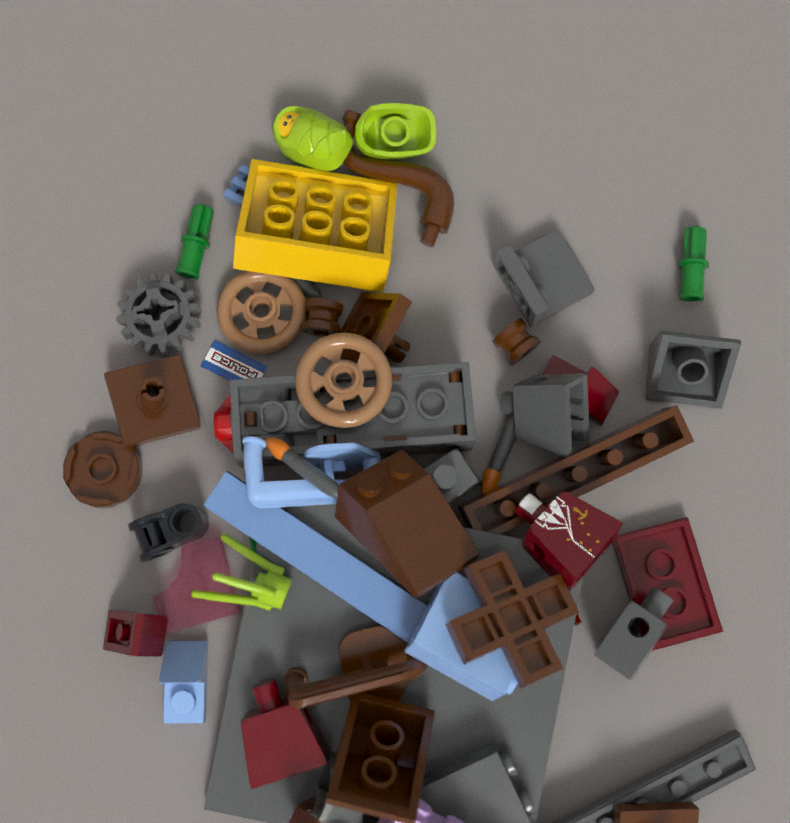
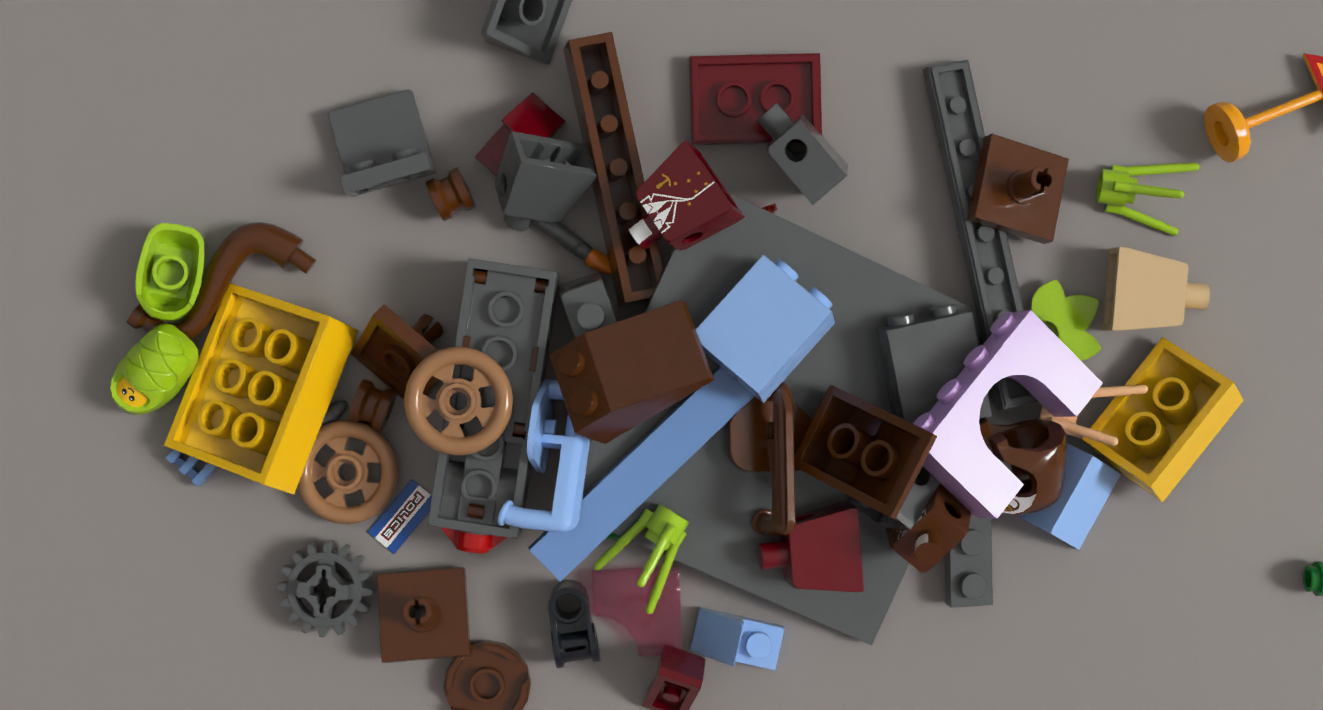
camera: 80 degrees left, 10 degrees up
green axle [175,204,214,280] -> none
dark grey piece [265,437,339,498] -> none
reddish brown plate [445,550,579,689] -> none

